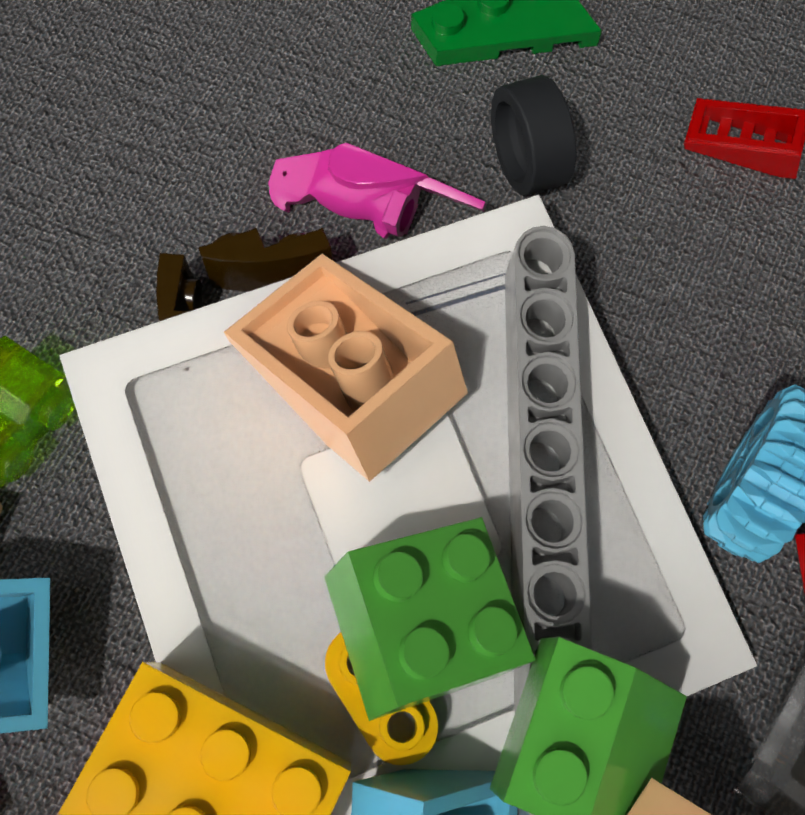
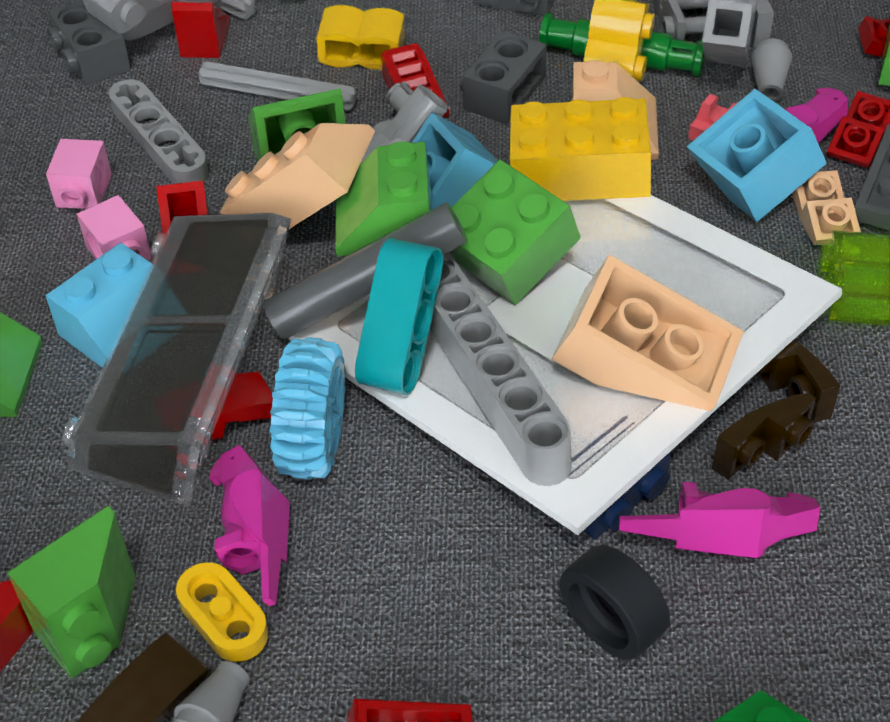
camera: 160 degrees right, 20 degrees down
none -> dark grey piece [263,202,468,339]
none -> teal beam [355,238,443,396]

